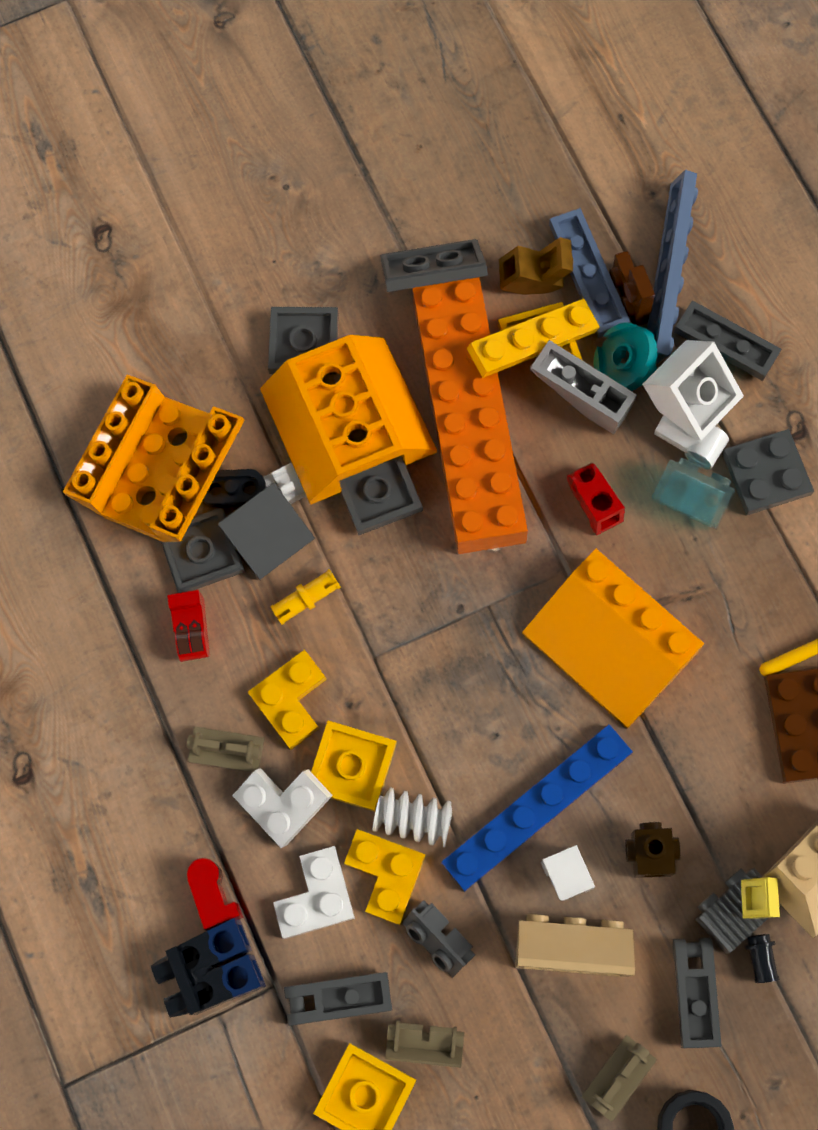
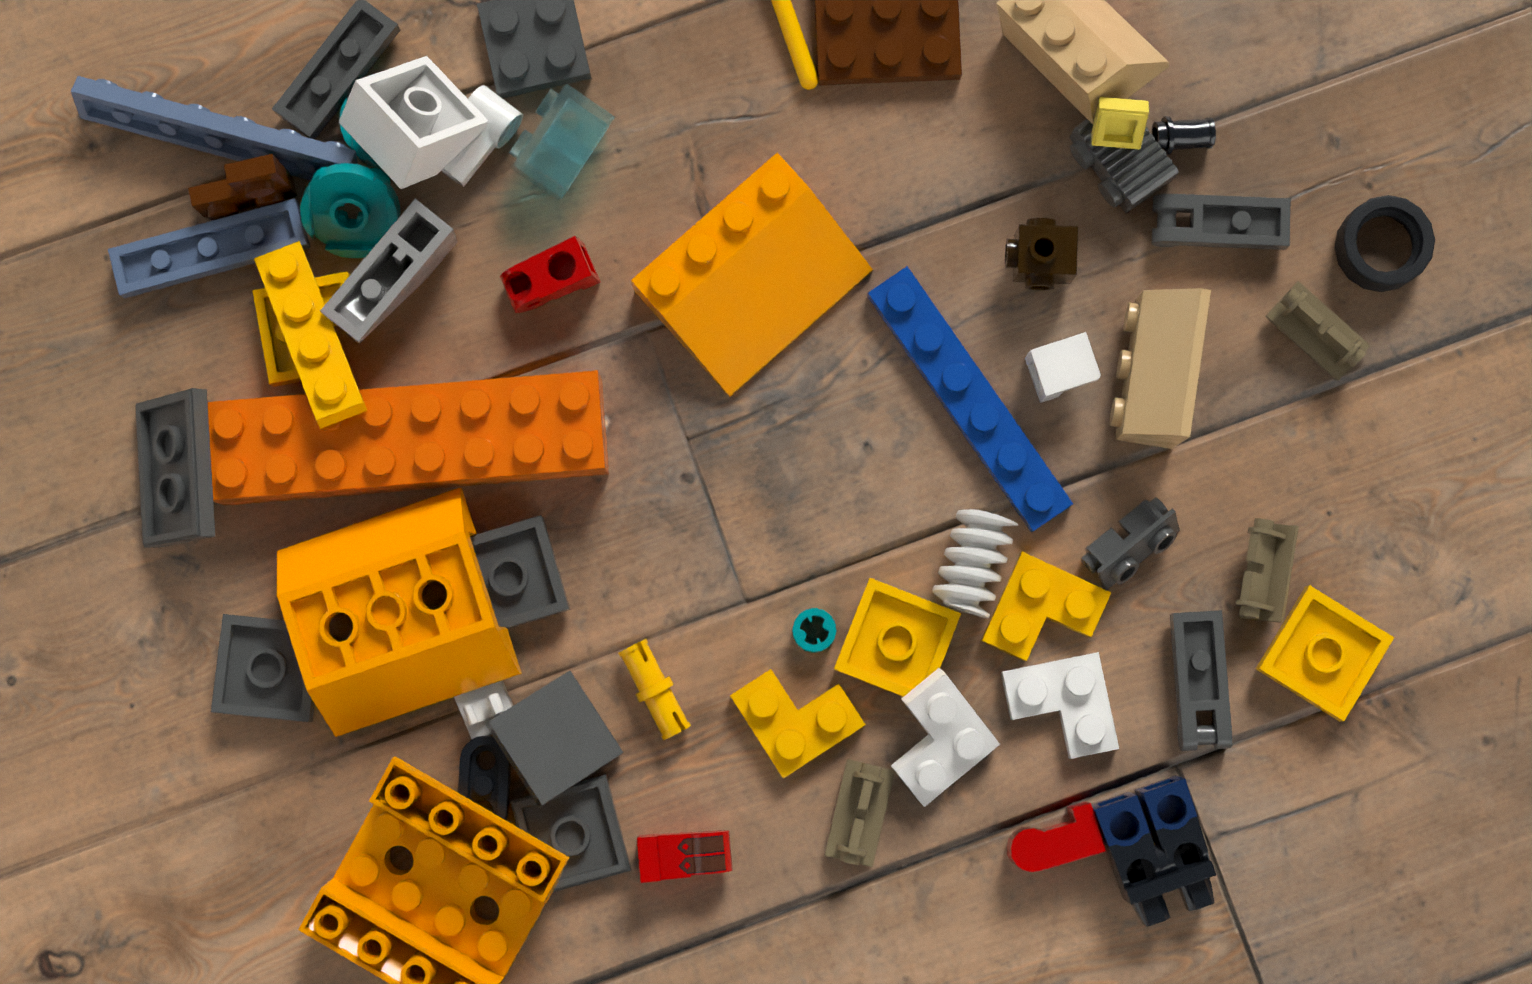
camera: 90 degrees left, 10 degrees up
pearl gold brick [499,237,573,295] -> none
none -> teal bush [792,608,837,653]

